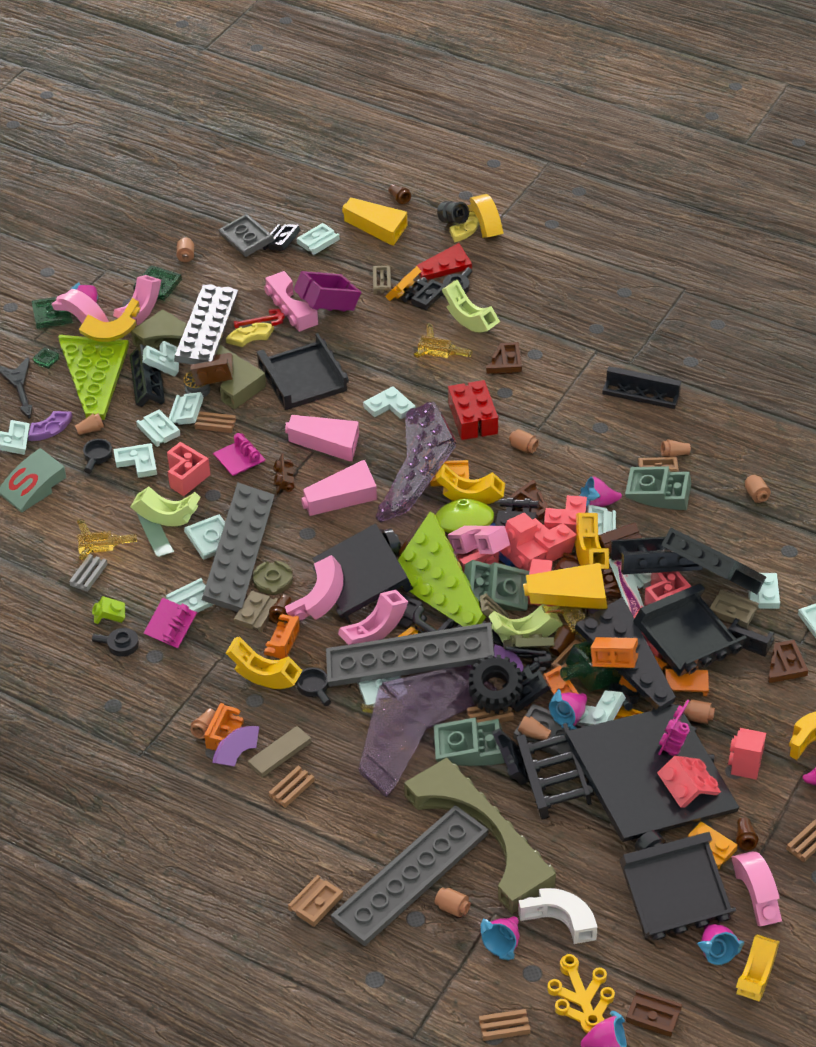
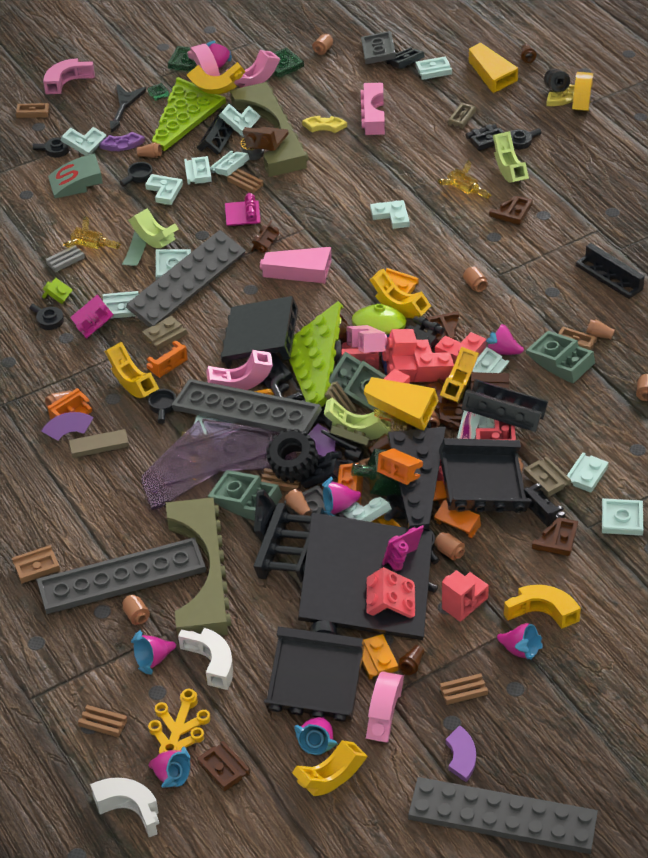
camera: 30 degrees right, 0 degrees up
coral brick [167,442,210,496] -> none
plate [174,284,238,364] -> none
red piece [234,309,285,329] -> none
olive tile [253,561,293,595] -> none
black panel [257,333,349,410] -> none
reddish brown cone [269,595,292,623] -> none
medium nougat tile [269,766,315,808] -> none
bright pink slope [285,415,359,461] -> none
bright pink arch [285,555,343,621] -> none
magenta piece [294,271,361,312] -> none
clear purple wing [376,402,457,523] -> none
black piece [380,528,401,558] -> none
light orange plate [385,266,421,301] -> none
wing [416,243,472,280] -> none
red piece [448,380,498,440] -> none
black panel [661,527,766,595] -> none

